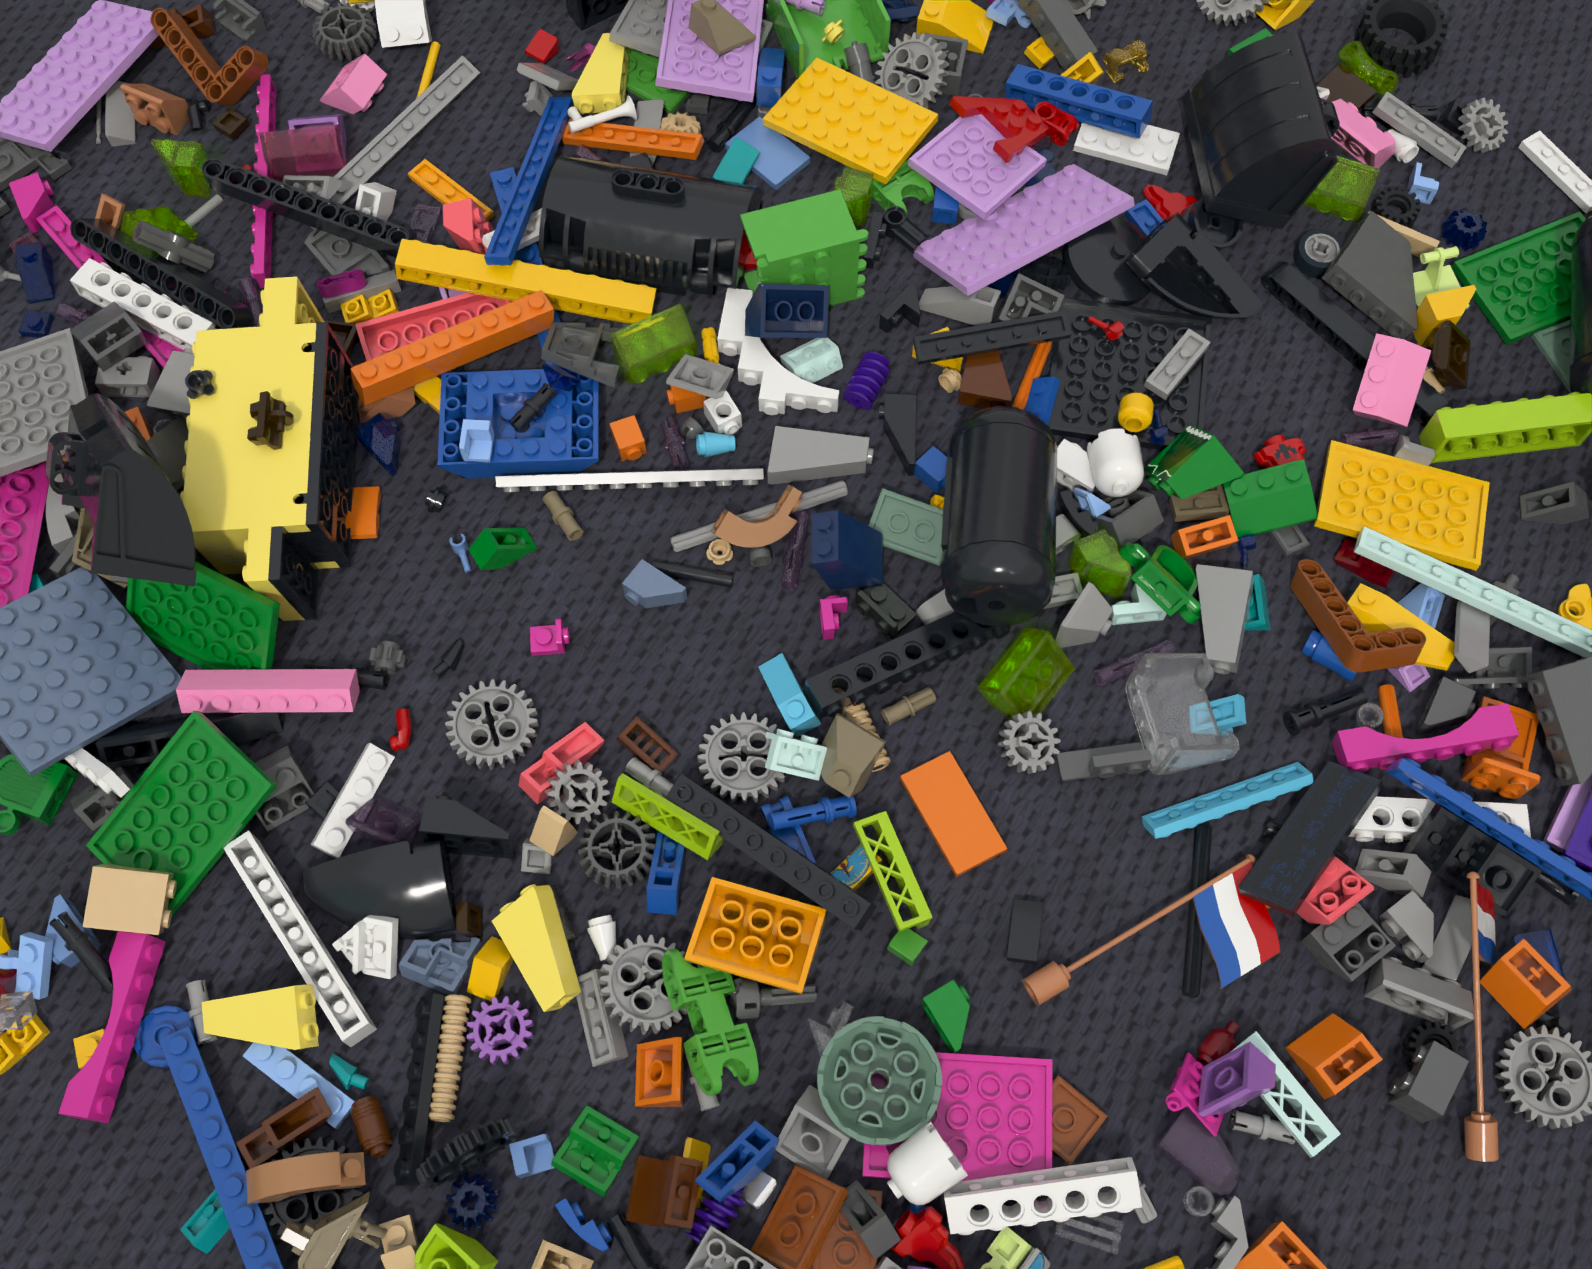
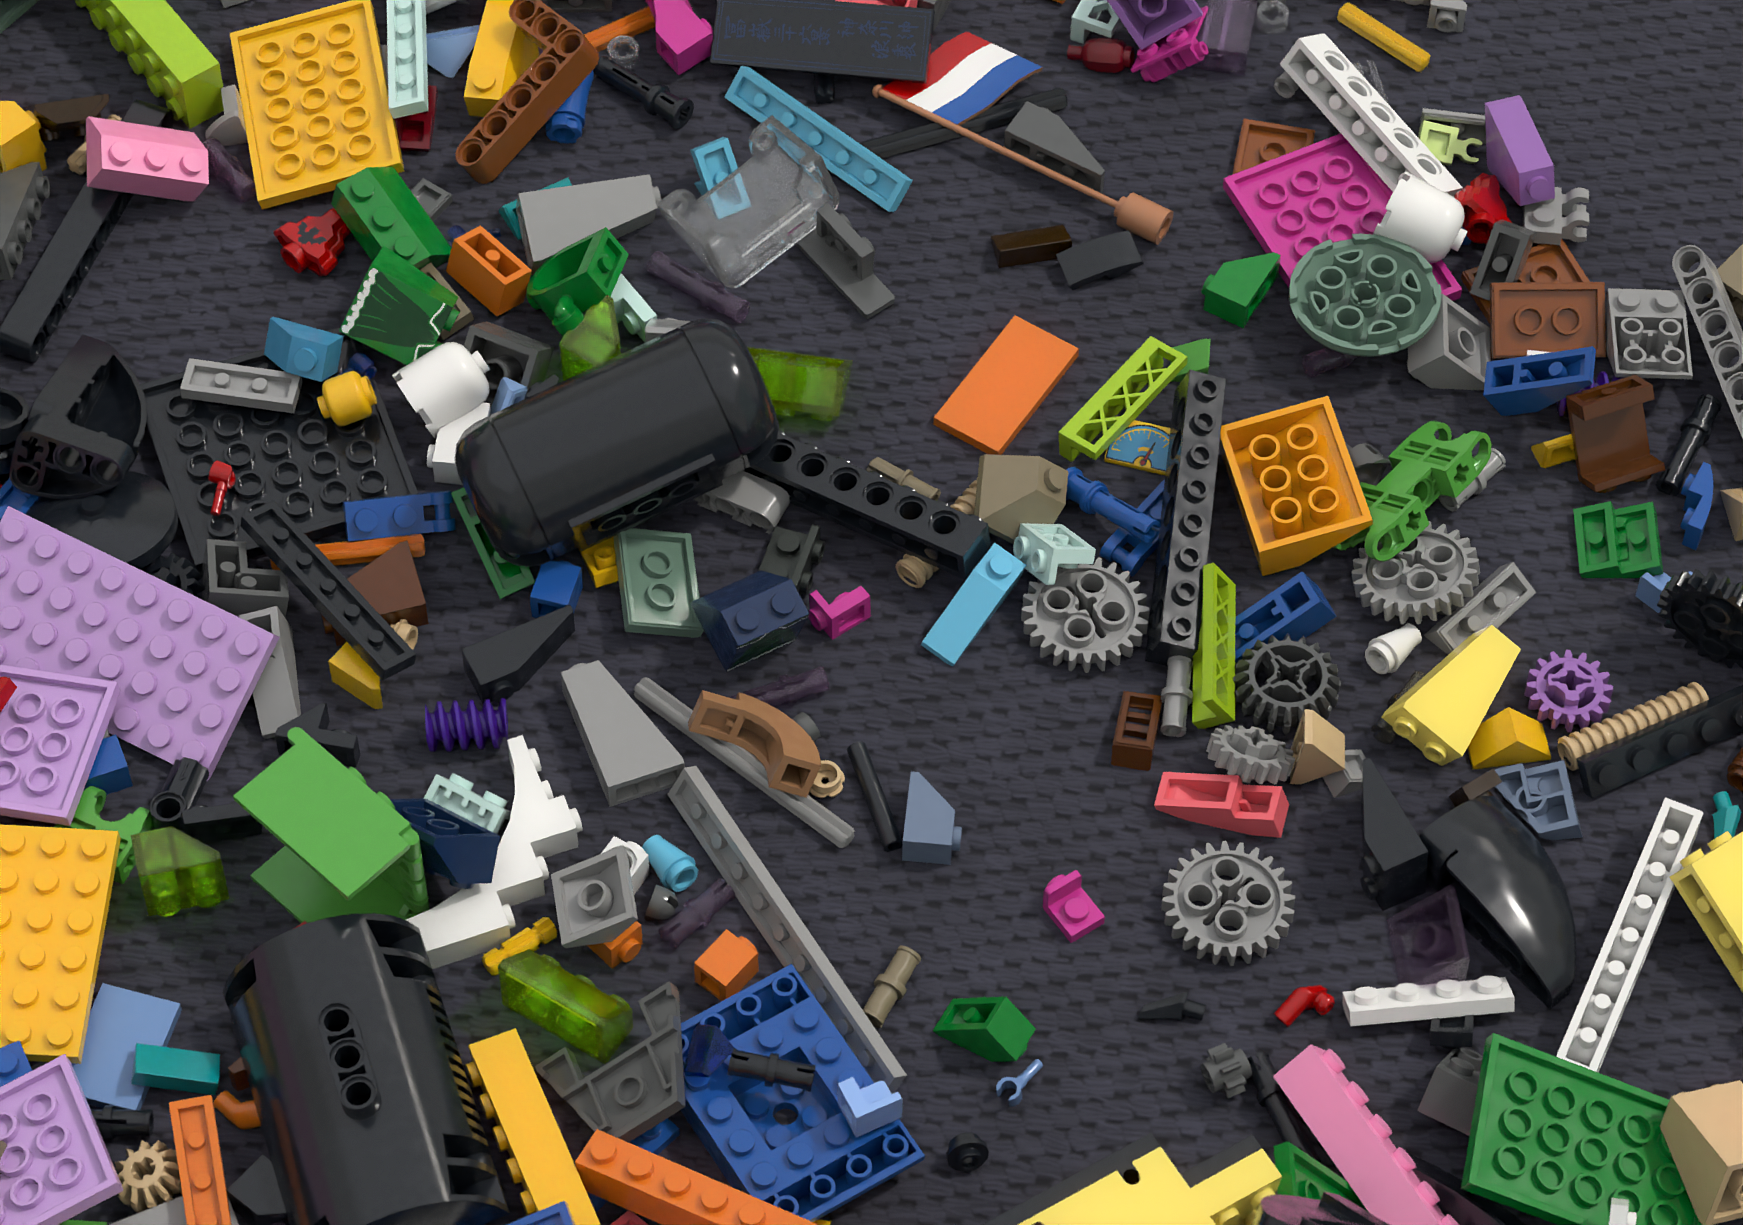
camera: 120 degrees left, 10 degrees down
white slope [332,915,398,979] -> none
orange slope [635,1037,684,1107] -> none
clear slope [807,1001,854,1059] -> none
light grey gear [998,711,1061,774] -> none
none -> dark azure slope [264,317,344,382]
none -> dark brown slope [991,225,1072,268]
none -> dark grey slope [1004,101,1105,194]

